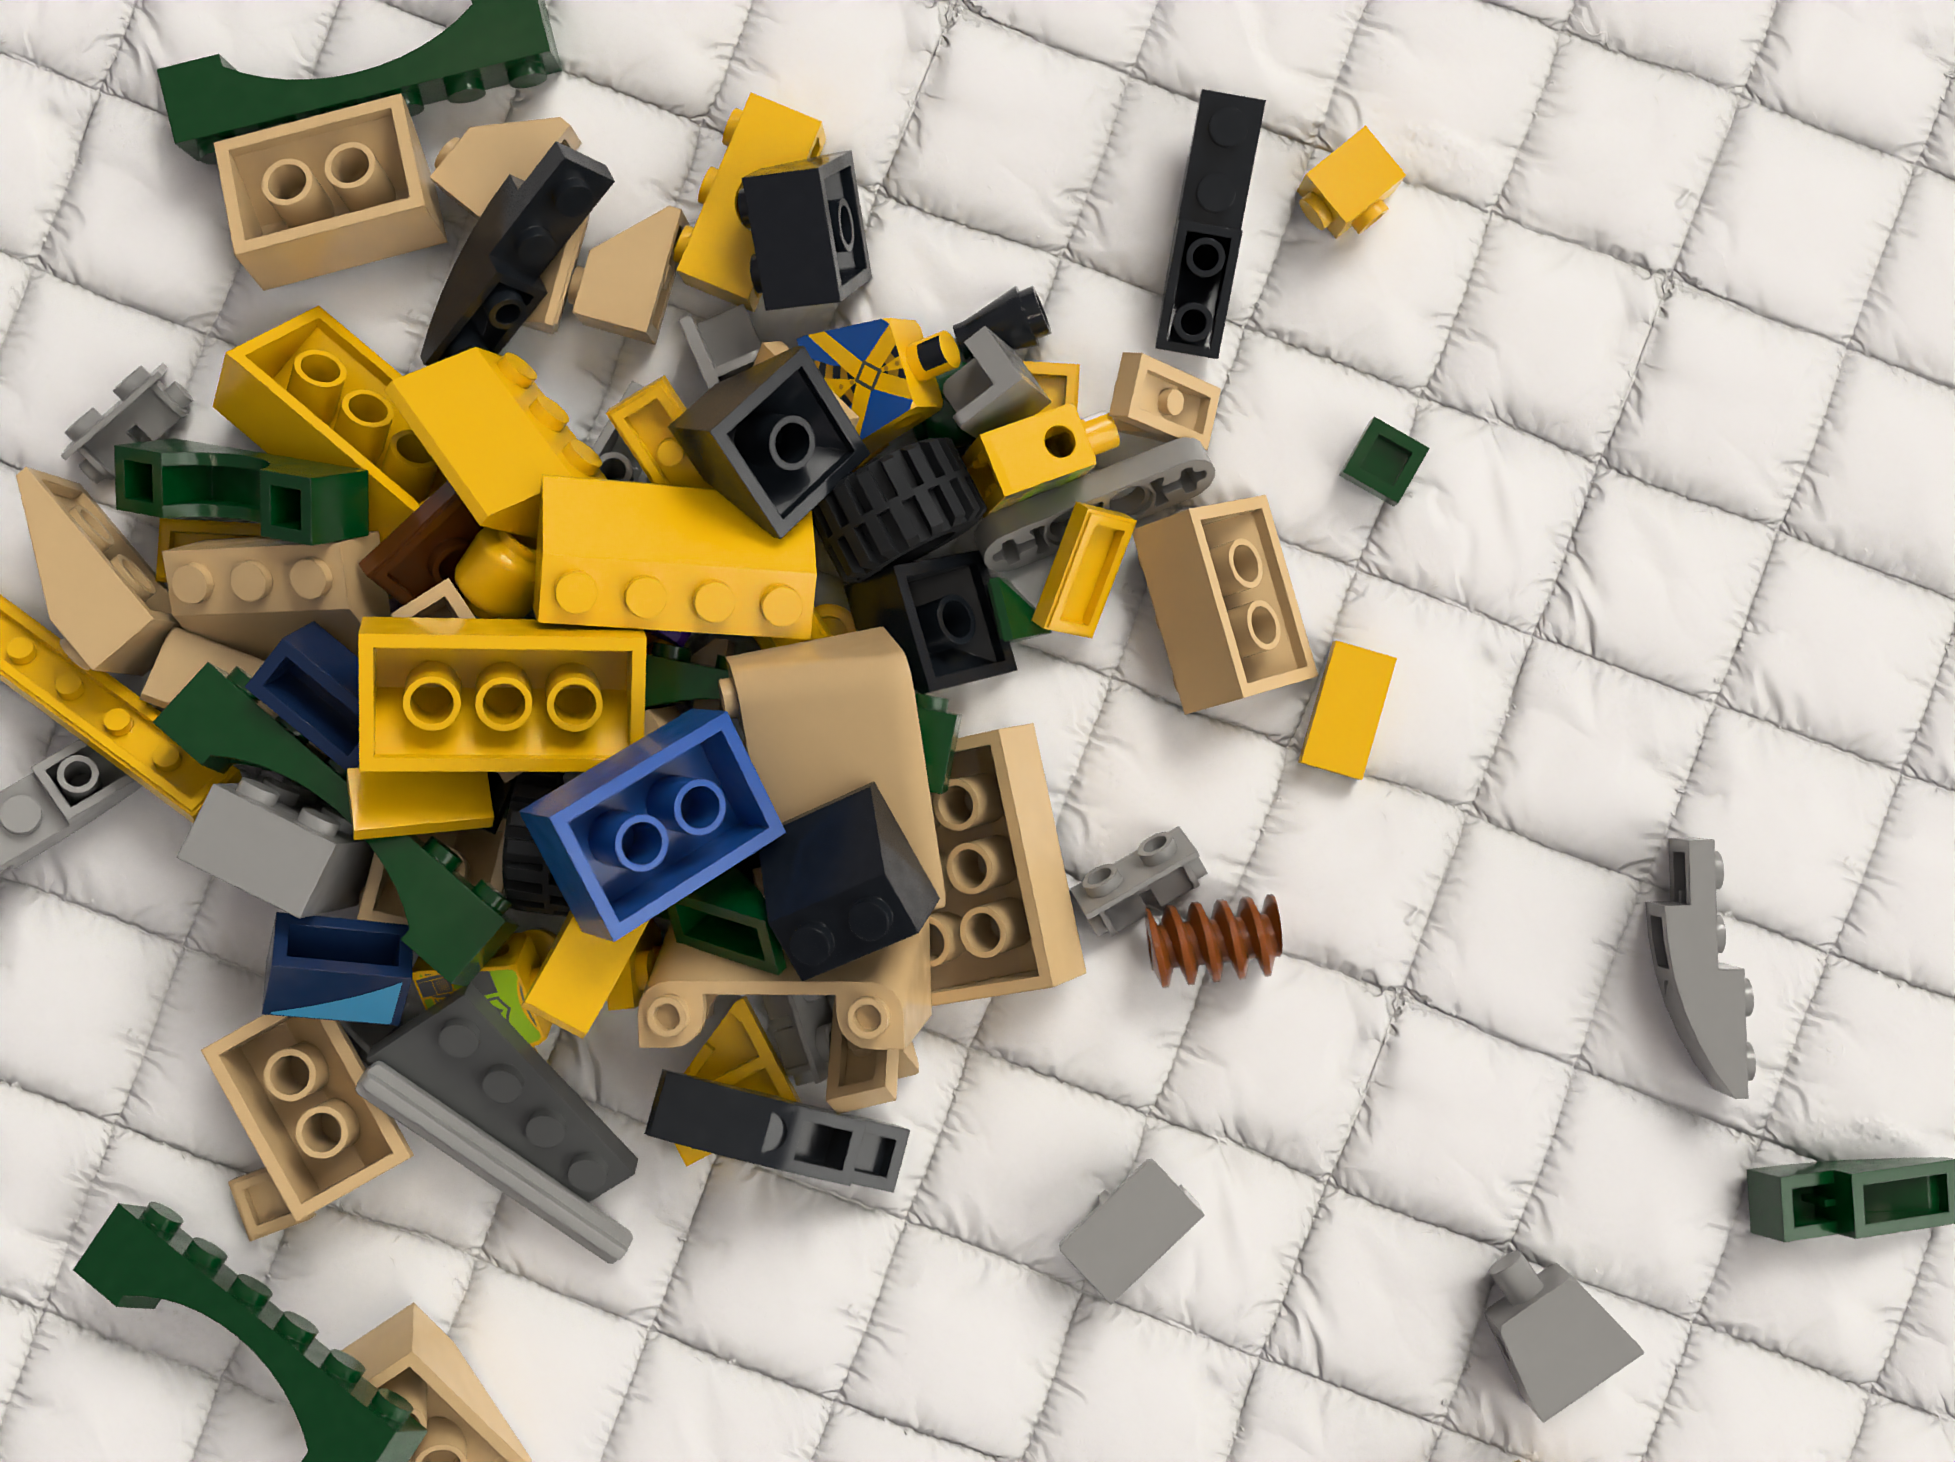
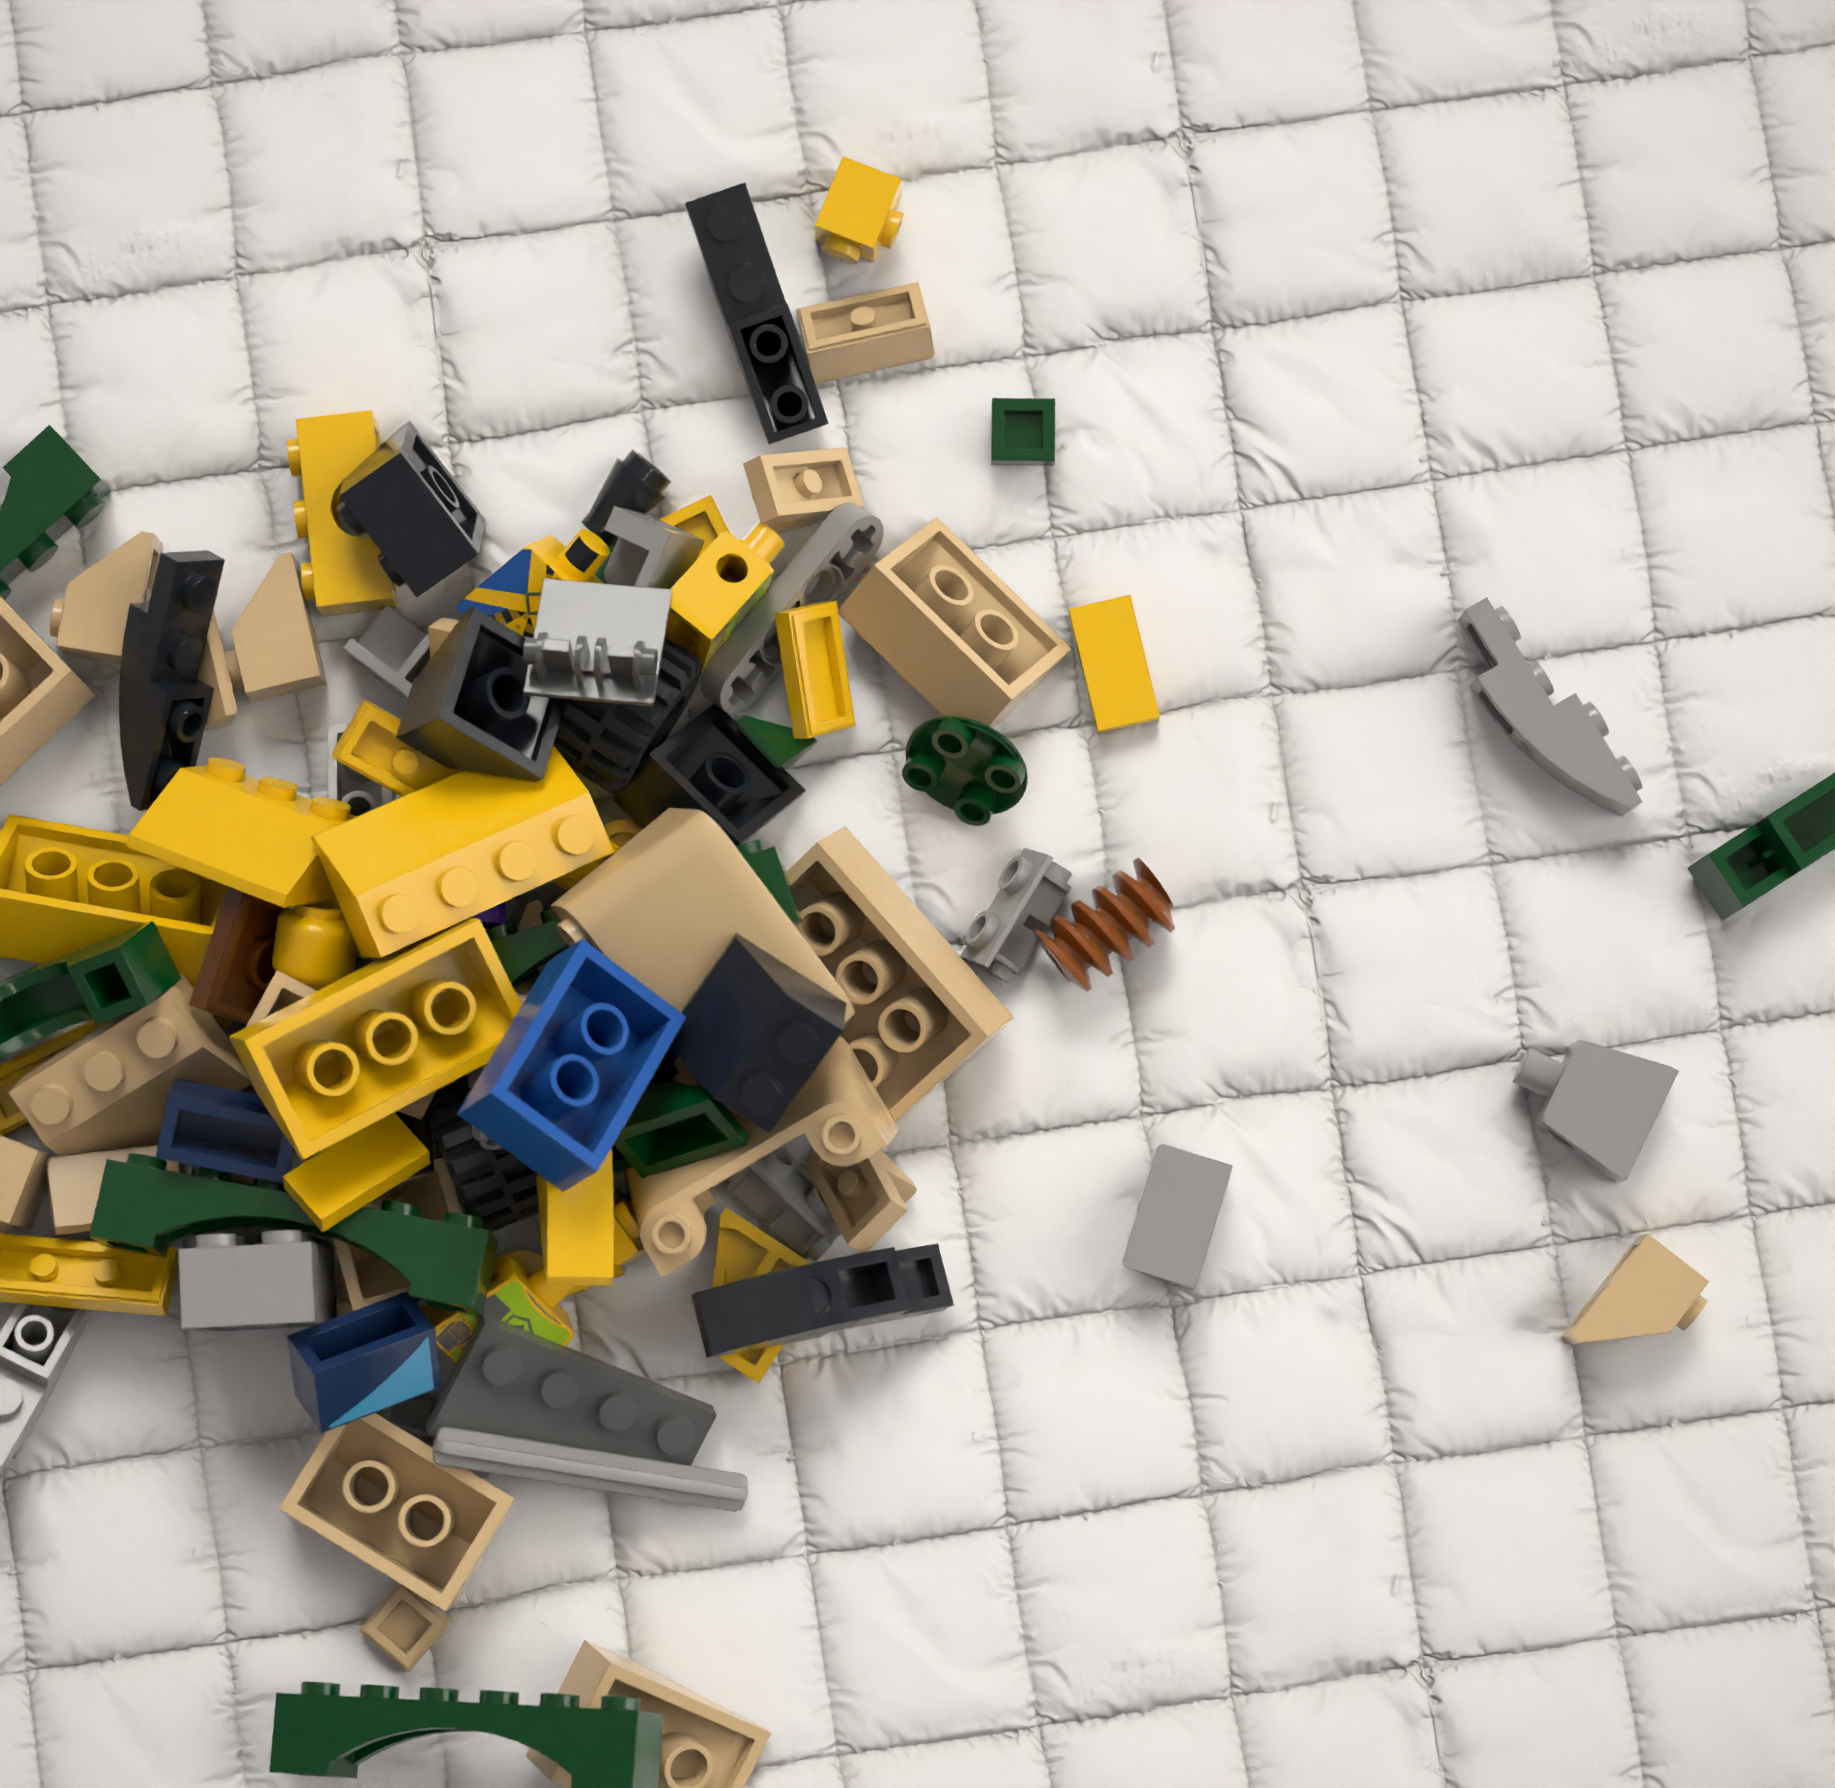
camera: 35 degrees left, 5 degrees down
none -> hinge [523,578,673,707]
none -> tan slope [796,282,935,383]
none -> dark green dish [902,716,1028,826]

